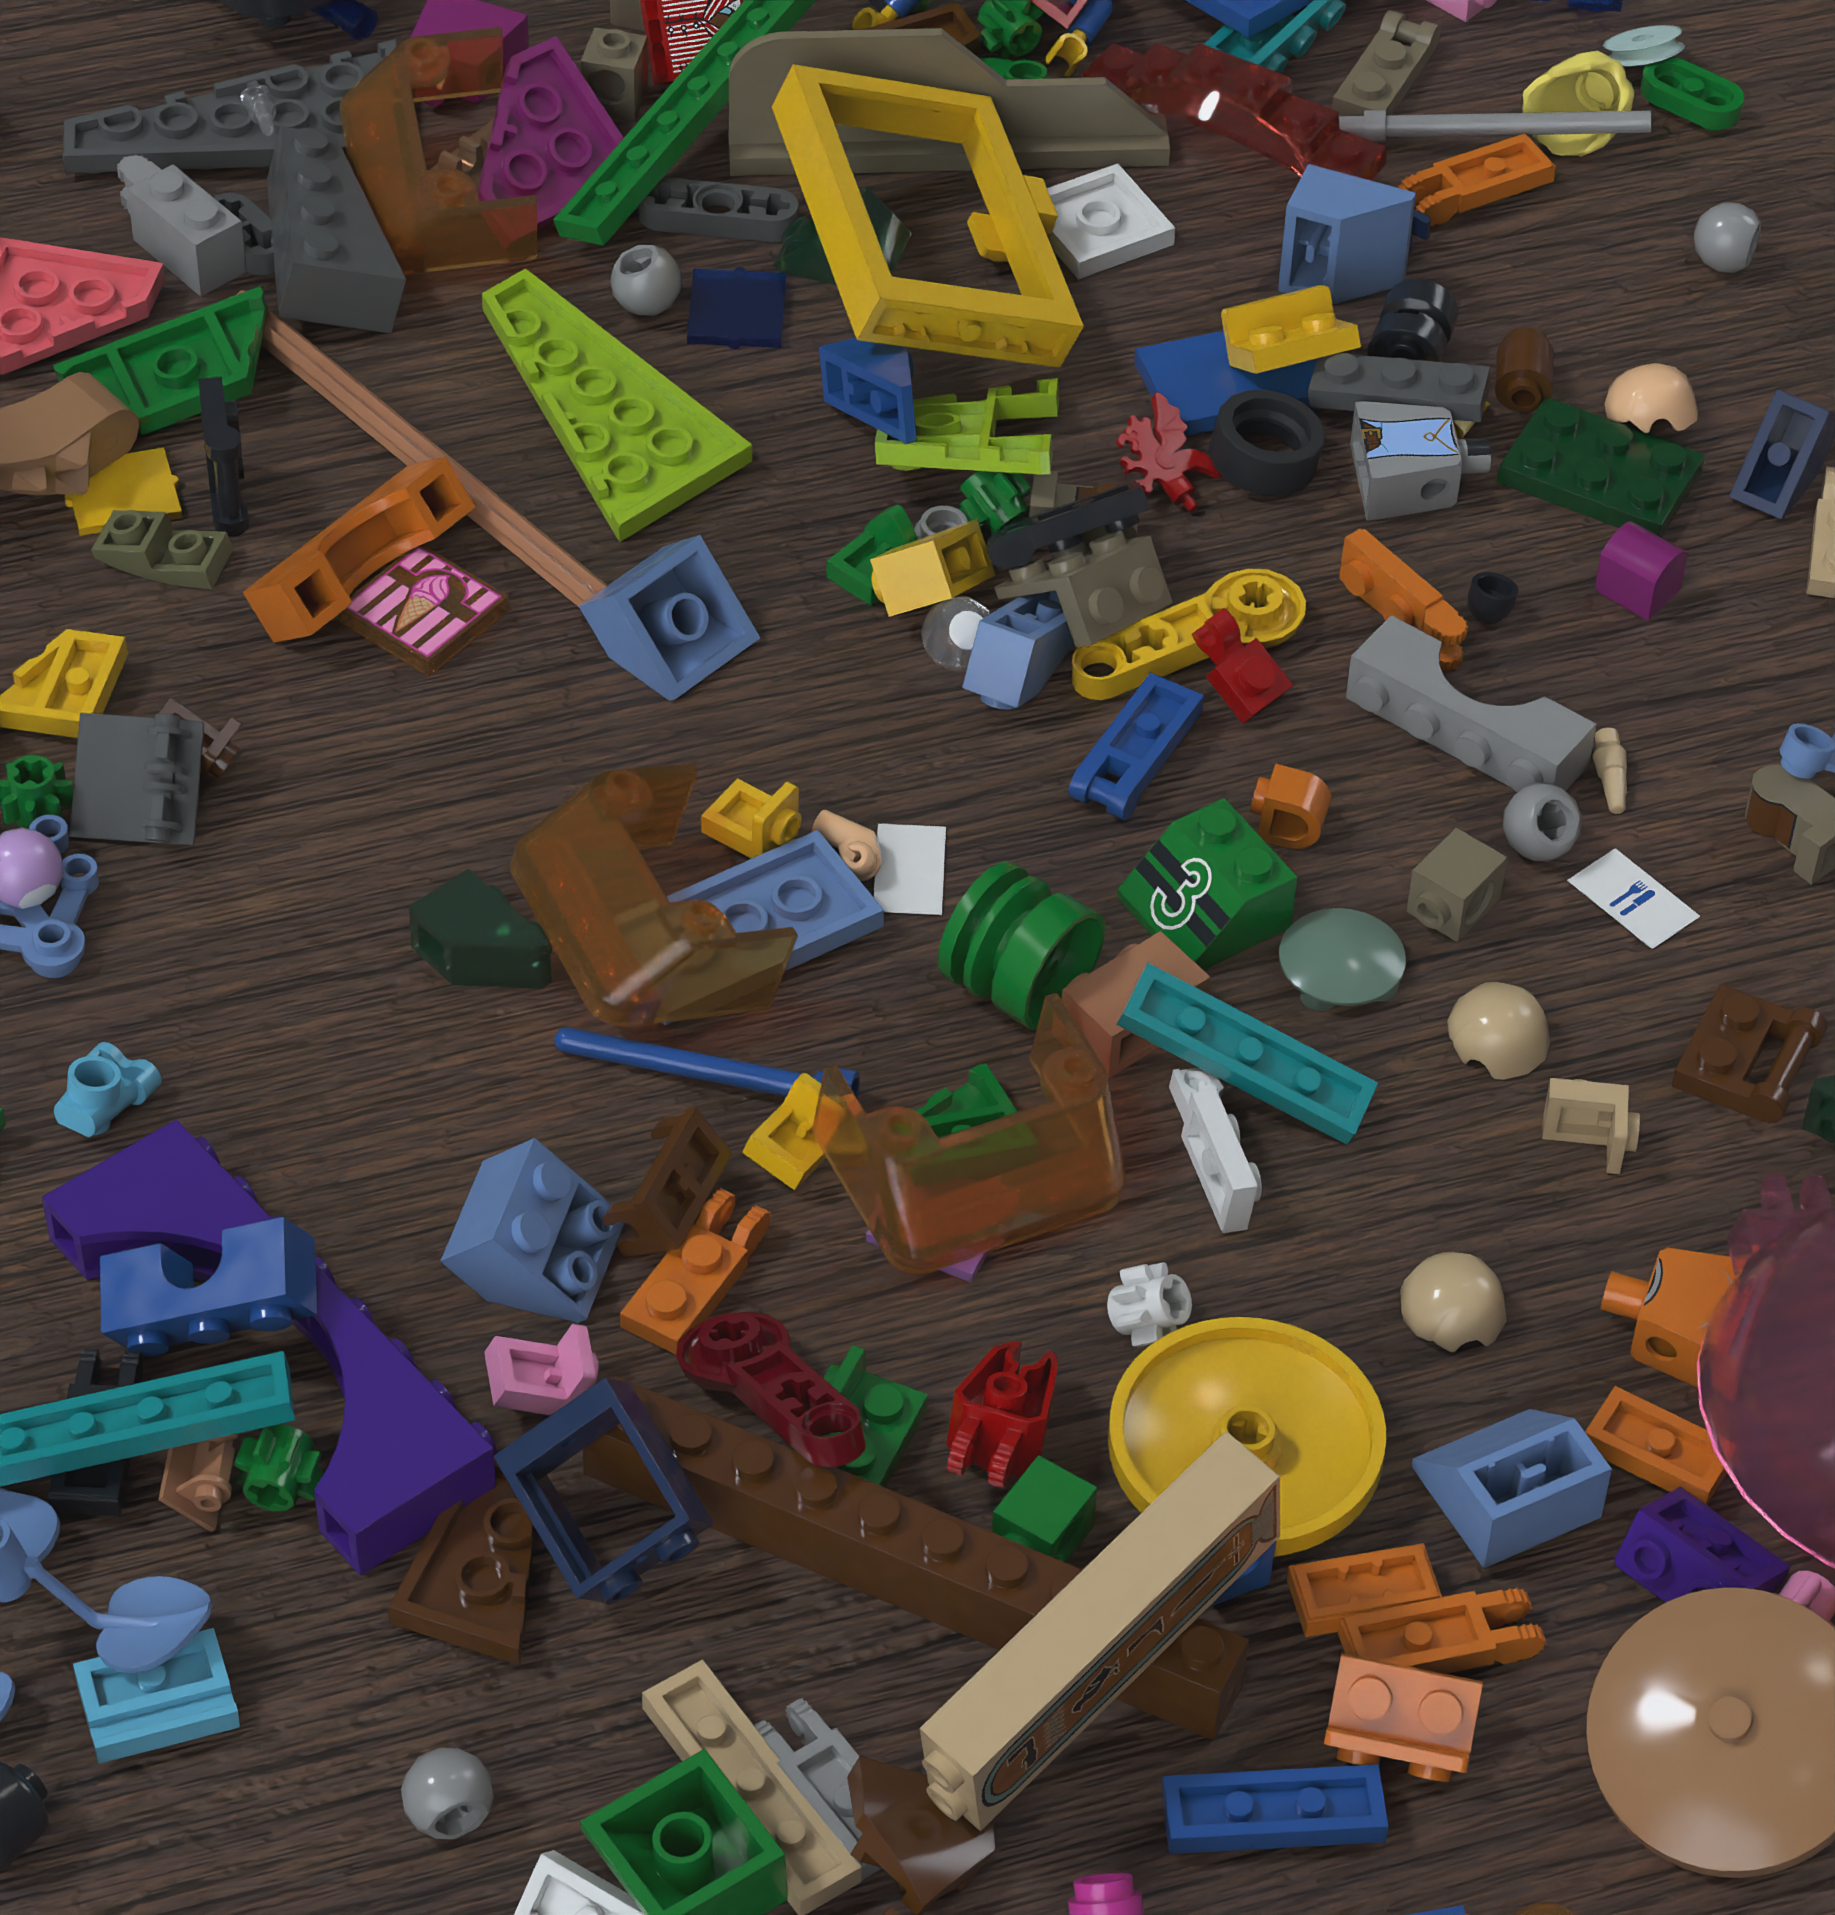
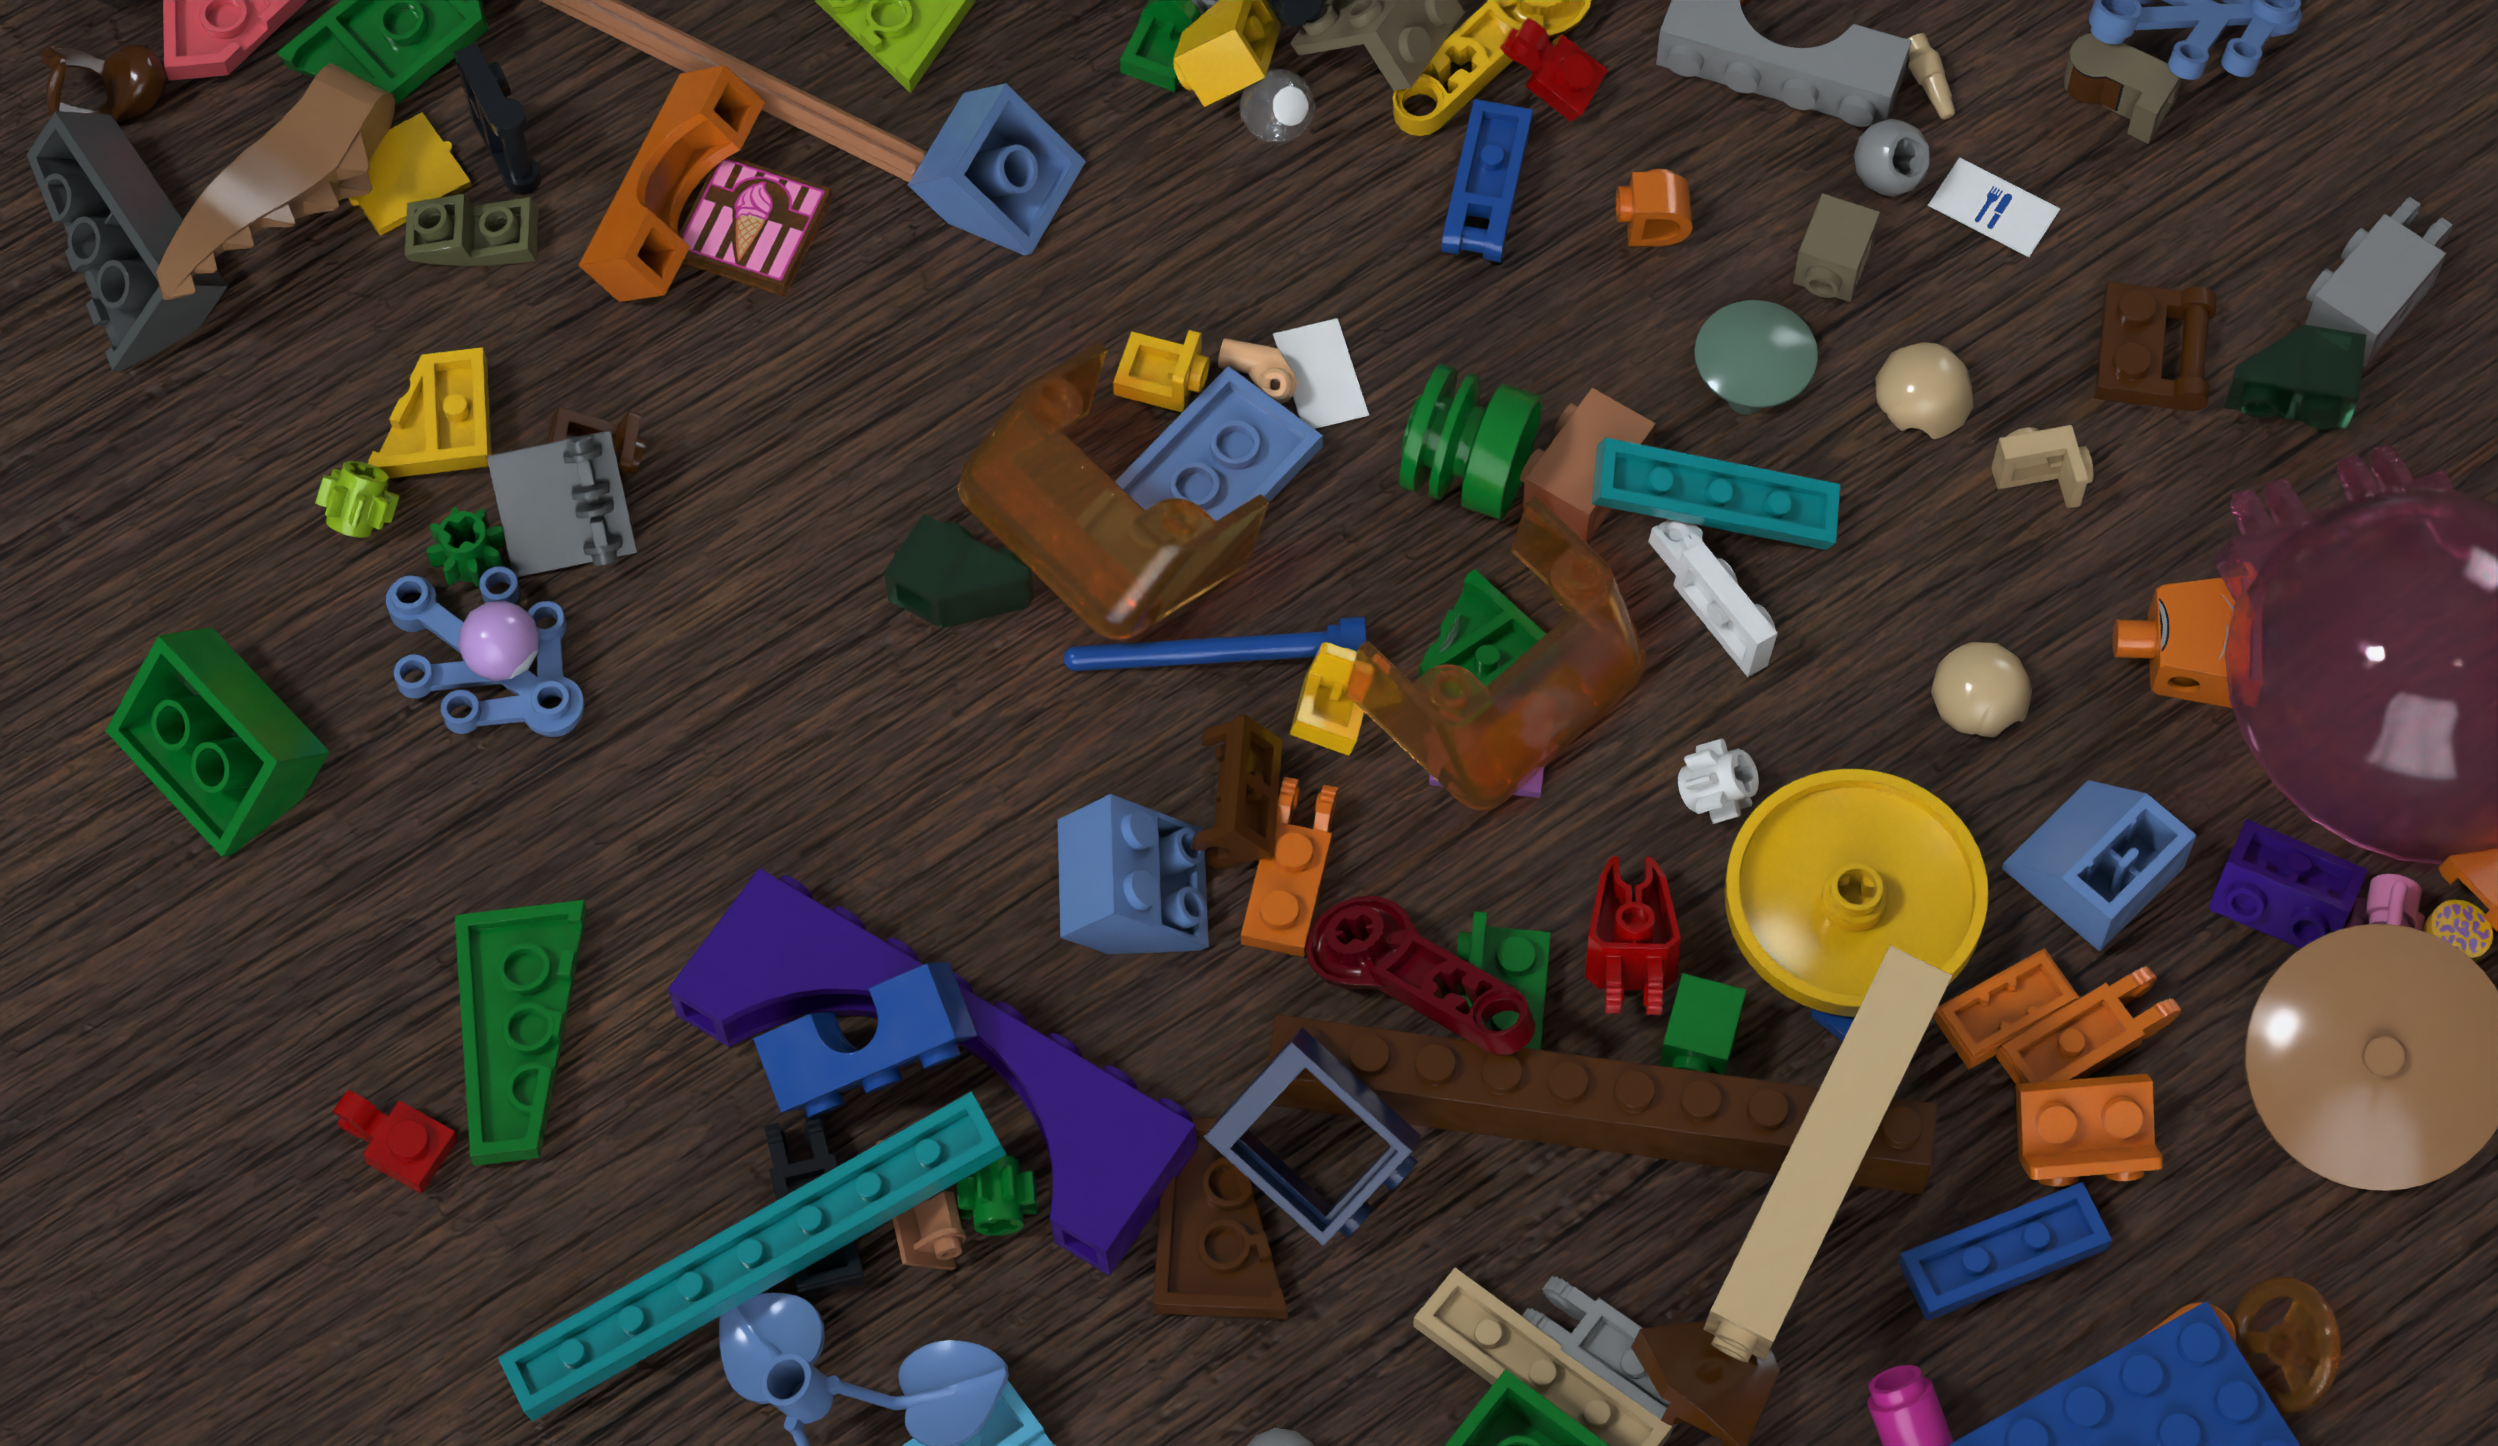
camera: 15 degrees left, 15 degrees up
medium azure plate [54,1042,162,1137] -> none
bright pink bracket [484,1324,599,1415] -> none
medium blue slope [962,591,1074,710] -> none
green slope [1117,798,1297,970] -> none
orange plate [1585,1386,1738,1506] -> none

